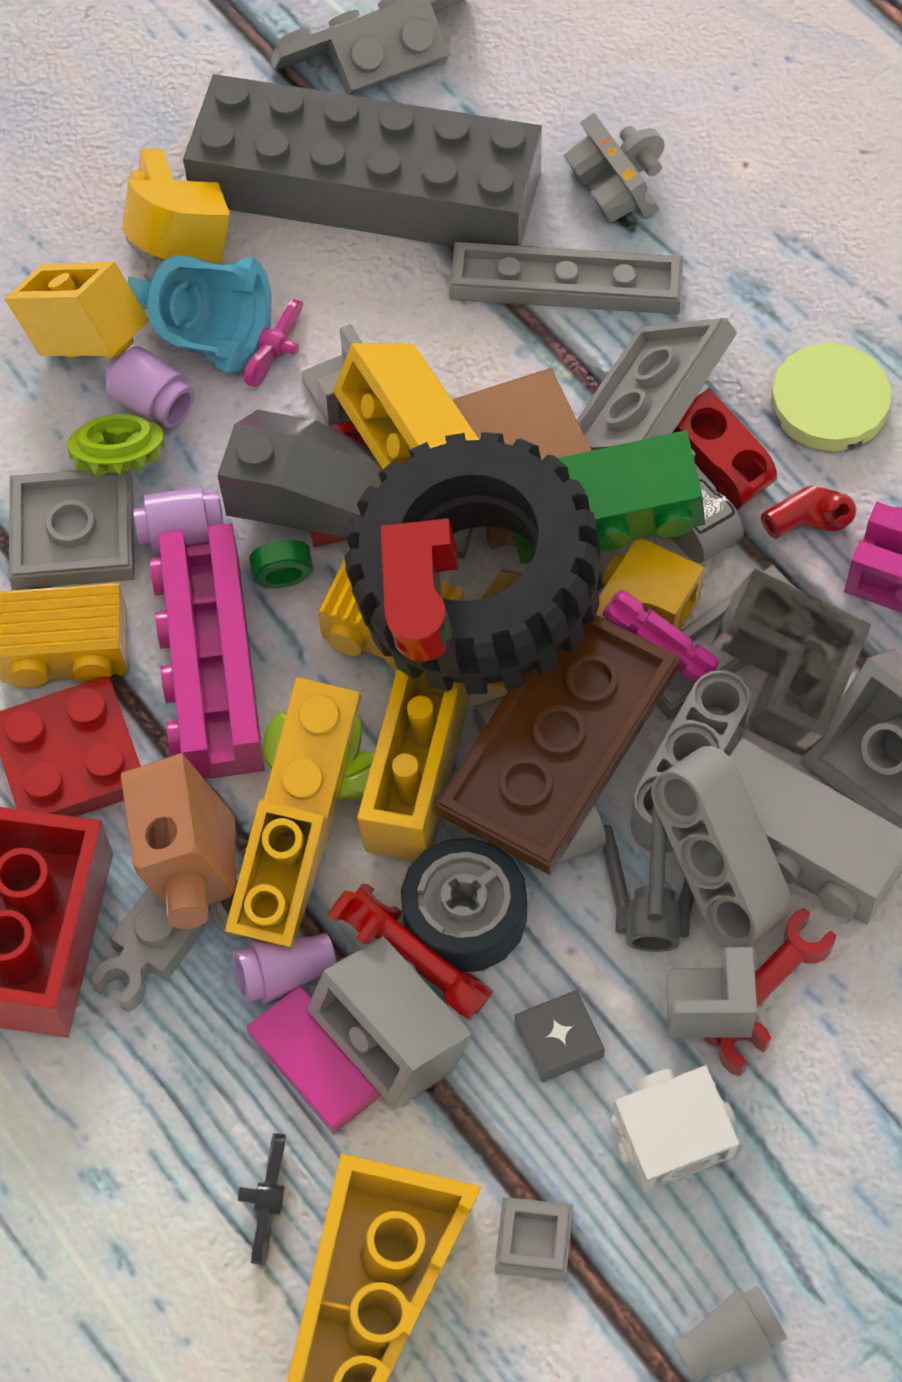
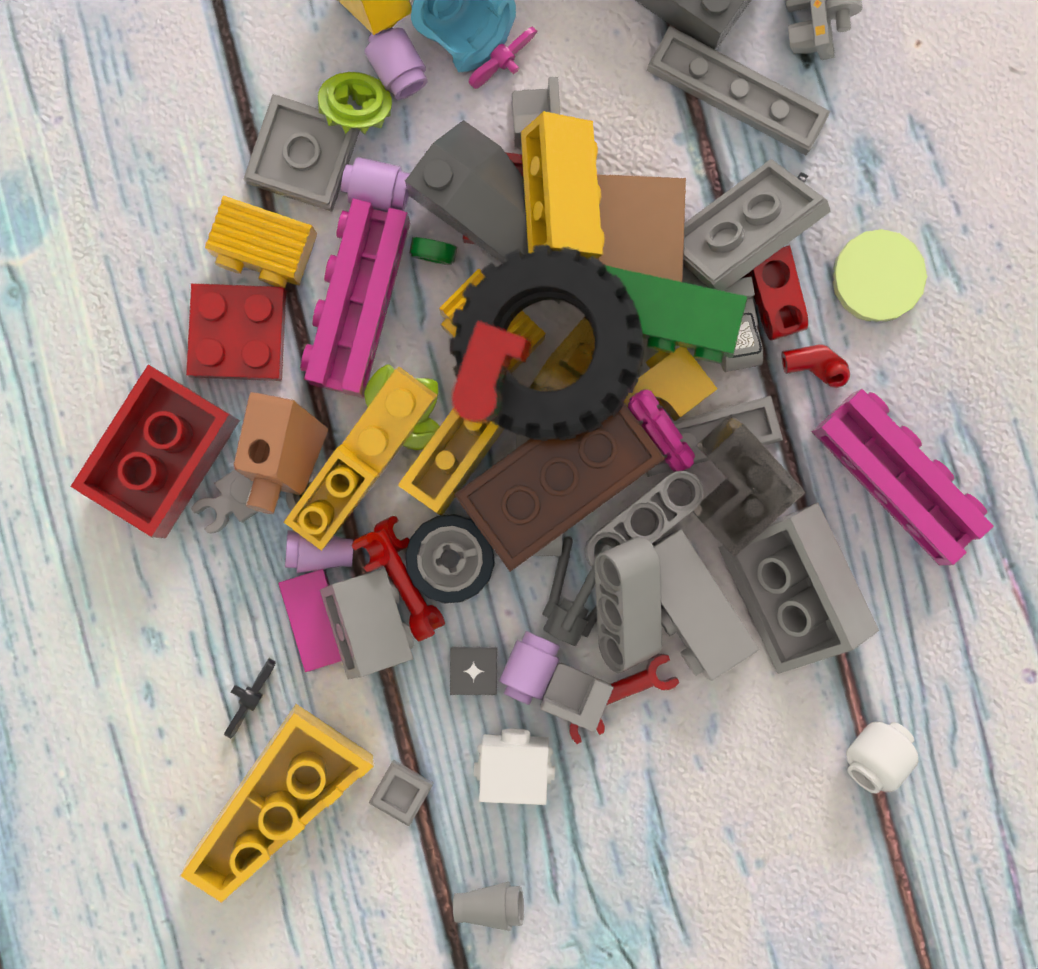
camera: 15 degrees right, 25 degrees up
none -> lavender brick [499,631,560,705]

